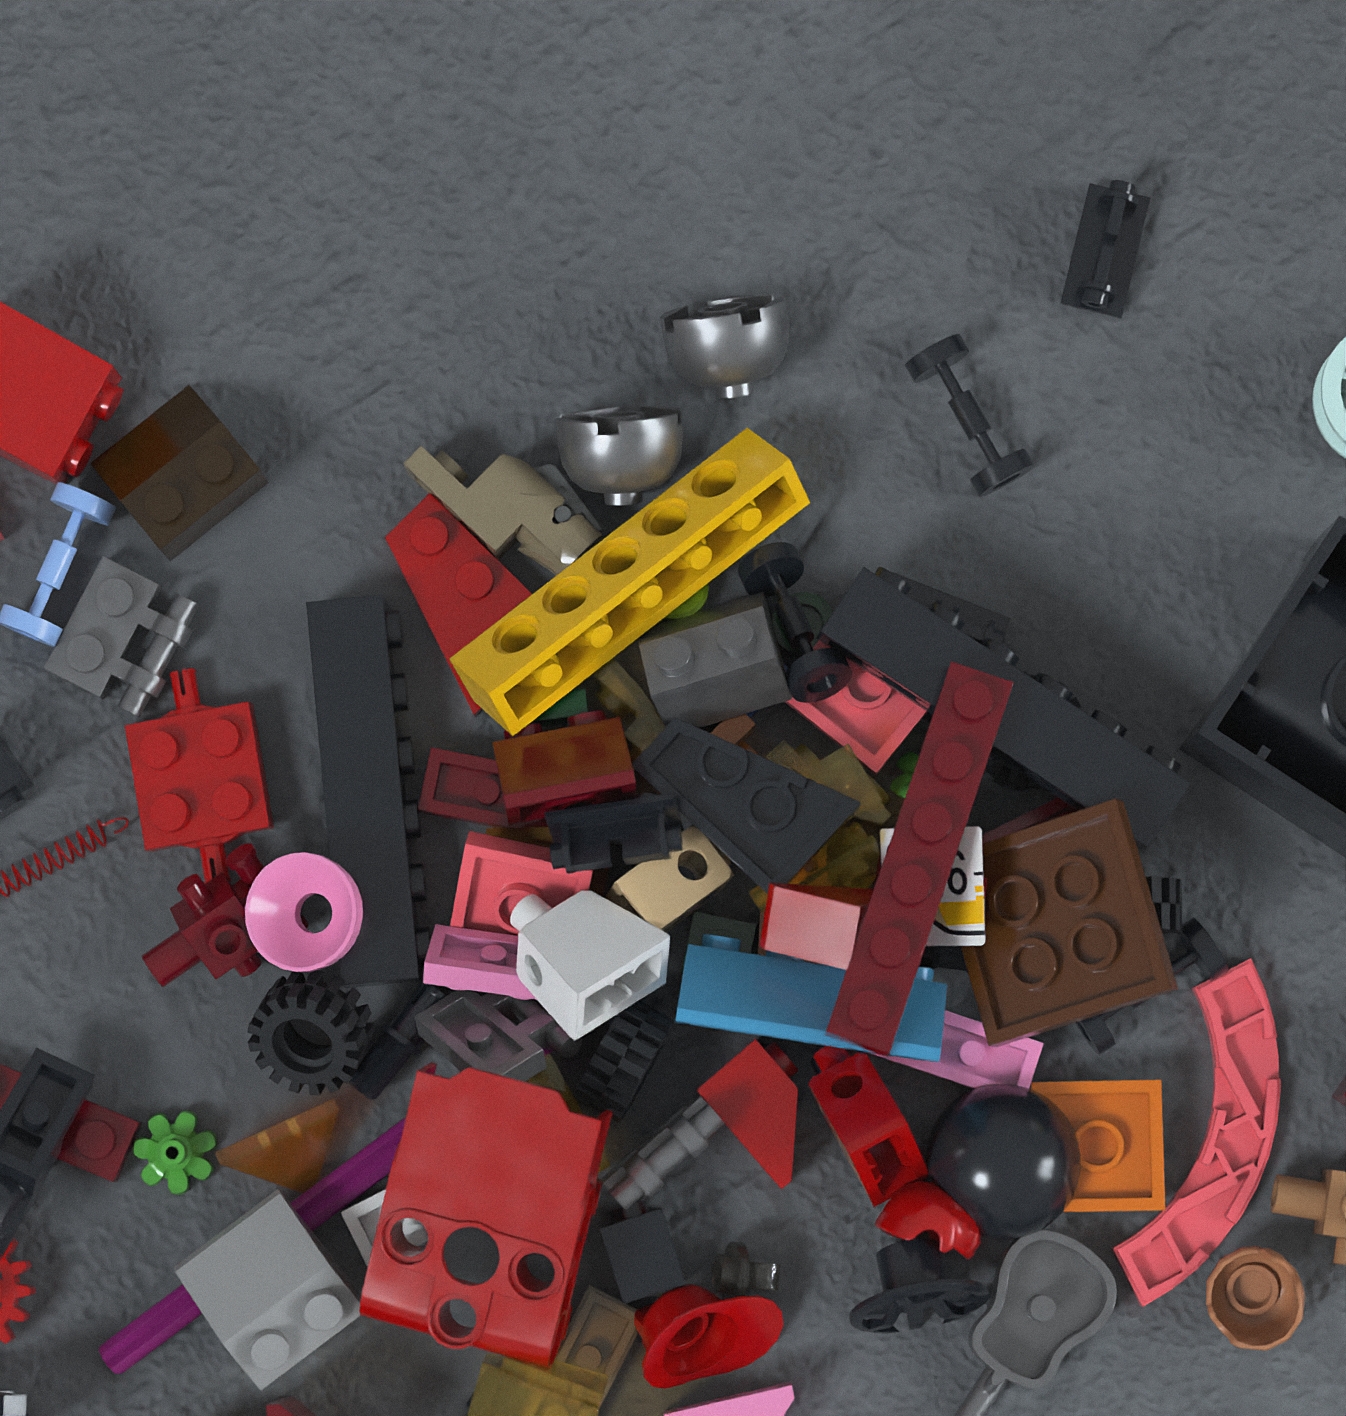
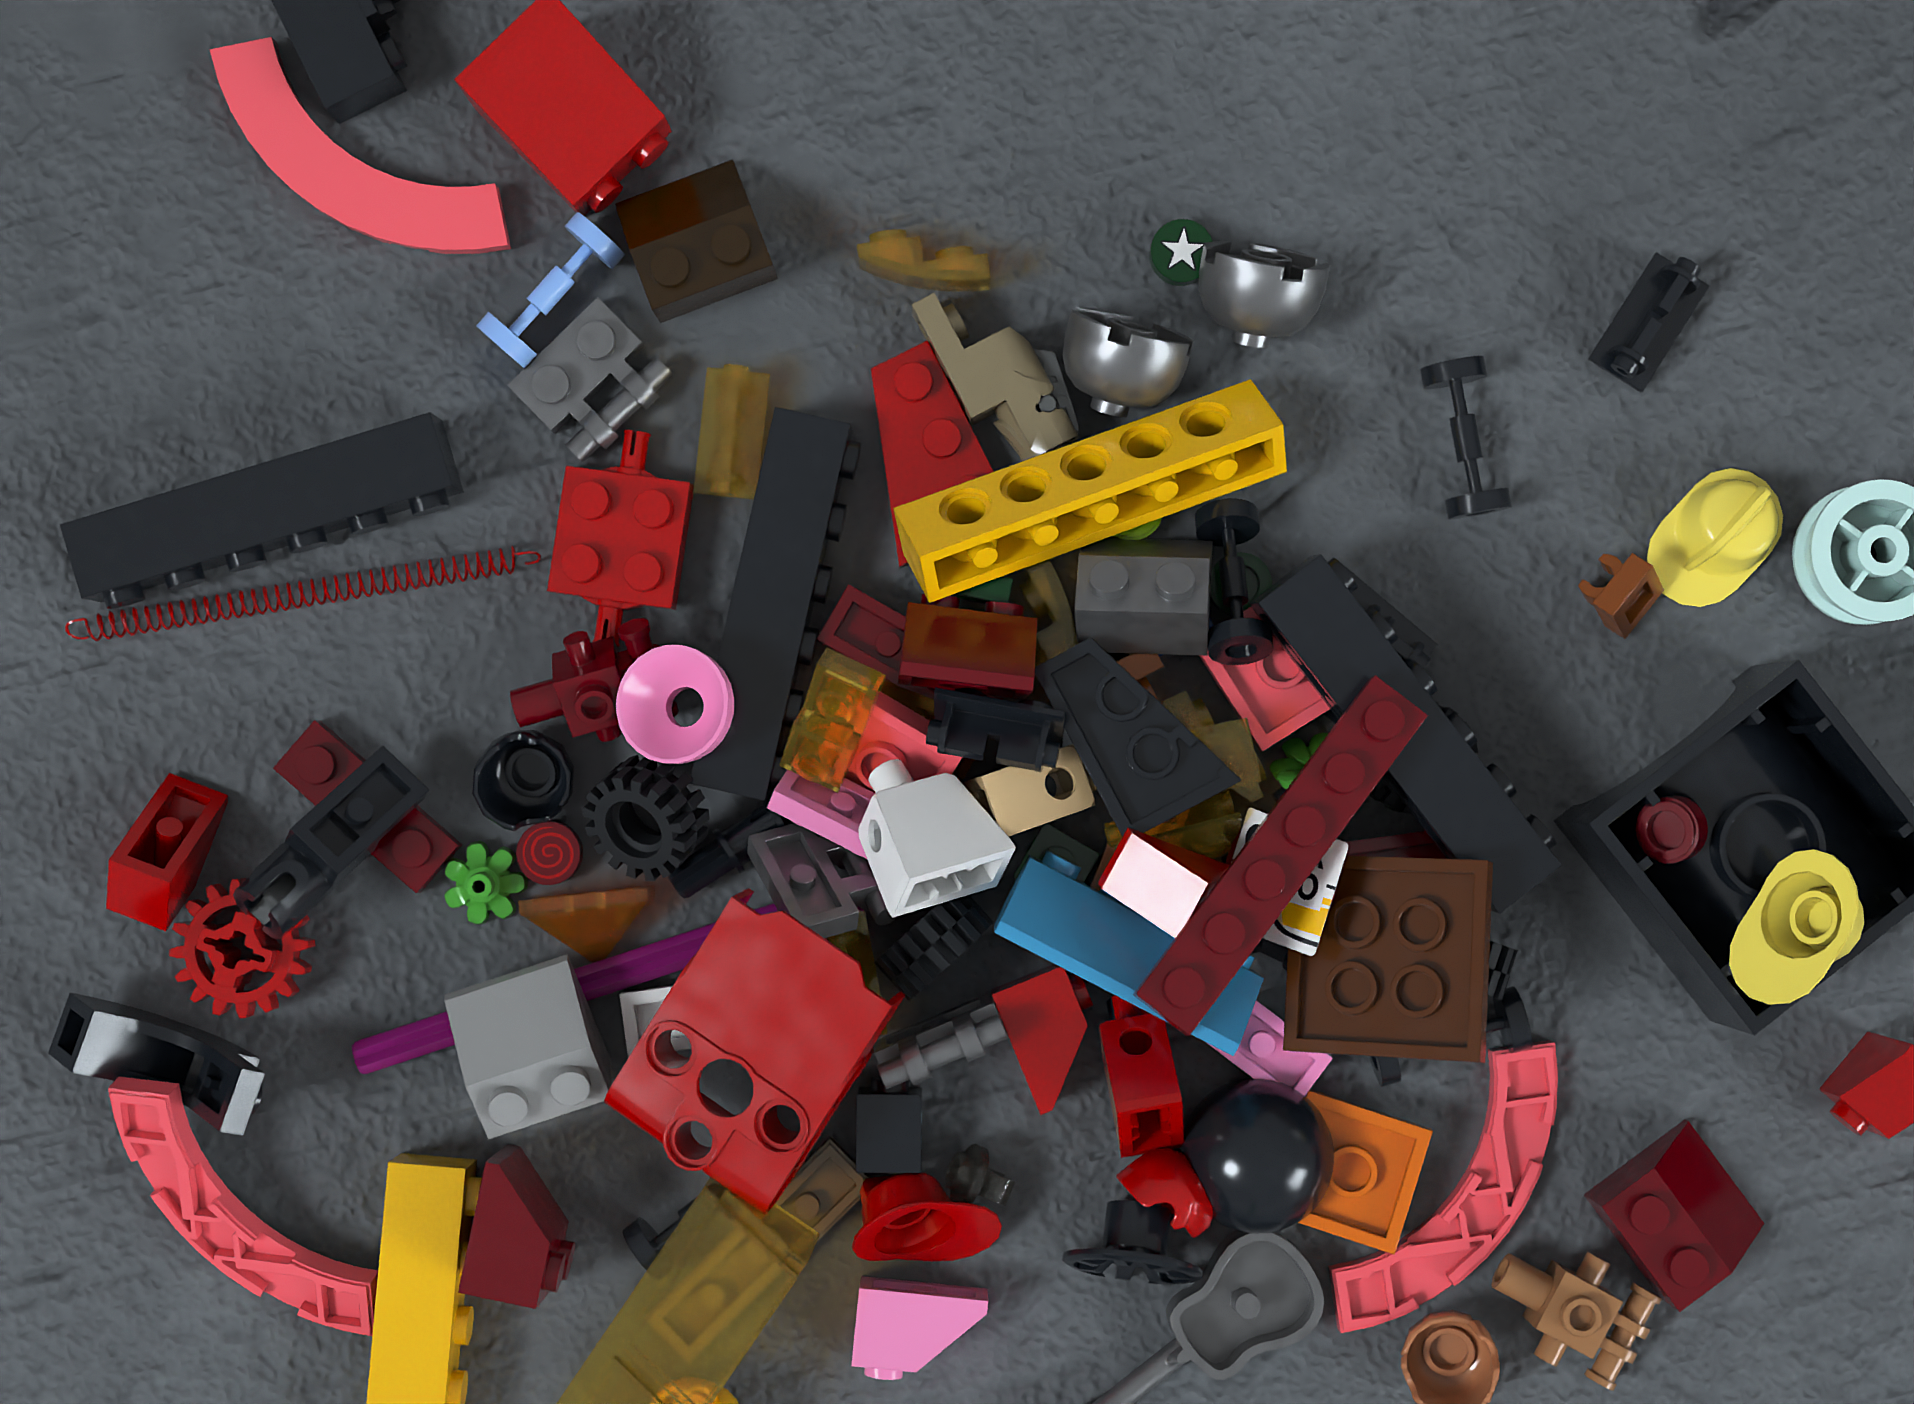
camera: 15 degrees right, 5 degrees up
none -> black hair [472,730,574,831]
none -> dark red tile [516,821,583,885]
none -> clear yellow hinge [693,364,770,500]
none -> clear yellow slope [779,648,886,793]
none -> clear yellow slope [857,229,991,292]
none -> dark green tile [1149,219,1213,286]
none -> dark orange tile [1578,553,1664,639]
none -> dark red tile [1636,795,1708,863]
none -> light yellow piece [1647,468,1783,607]

